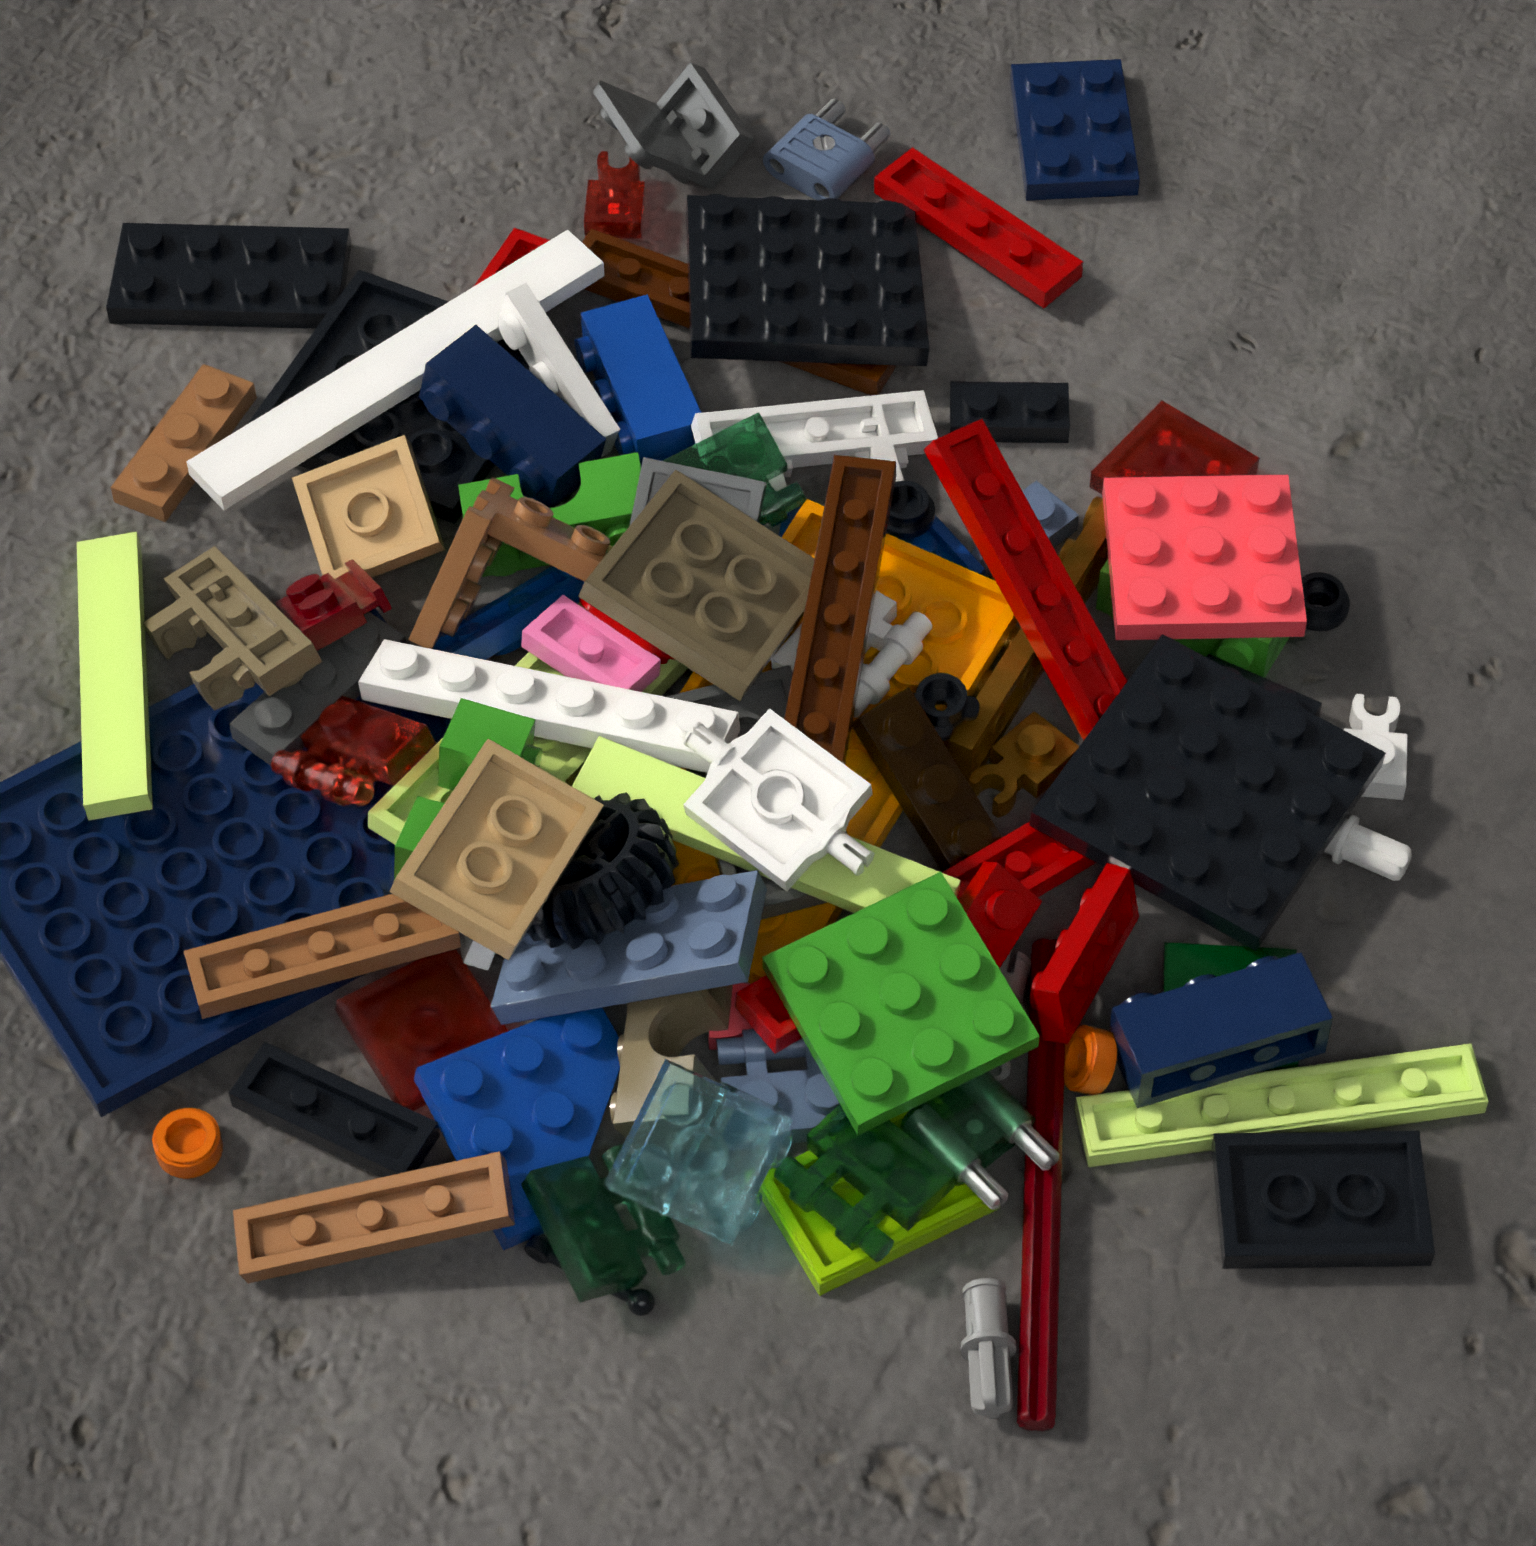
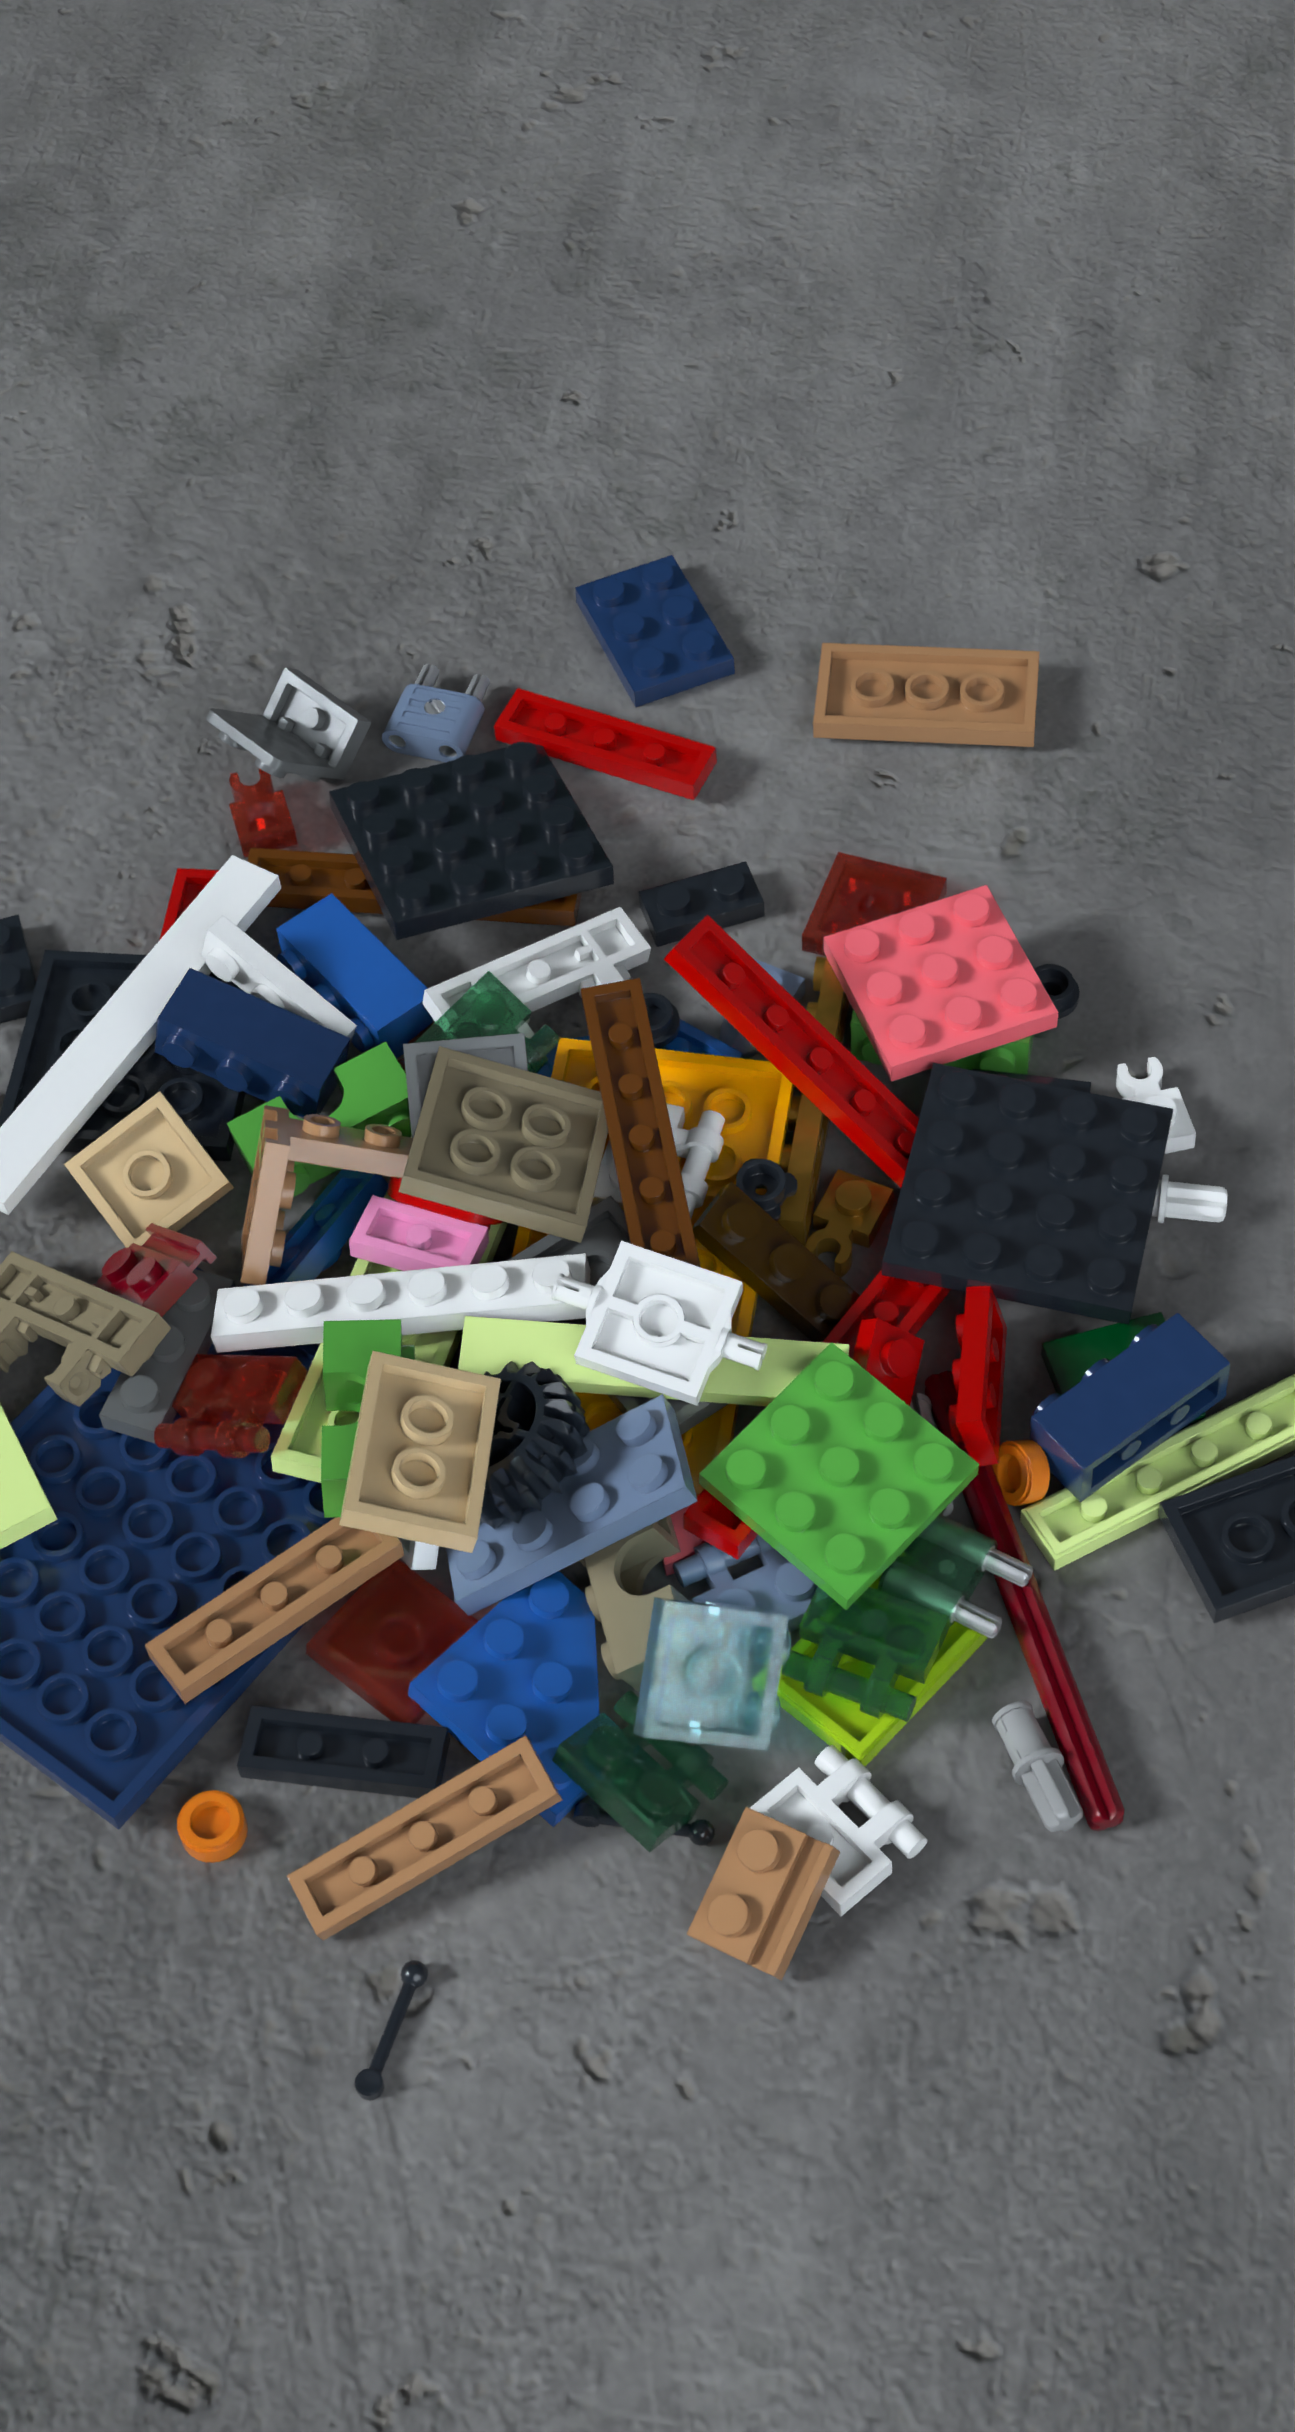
camera: 15 degrees left, 0 degrees up
none -> black hinge [355,1960,428,2101]
none -> medium nougat plate [687,1807,840,1981]
none -> white plate [750,1745,927,1916]
none -> medium nougat plate [813,643,1040,747]

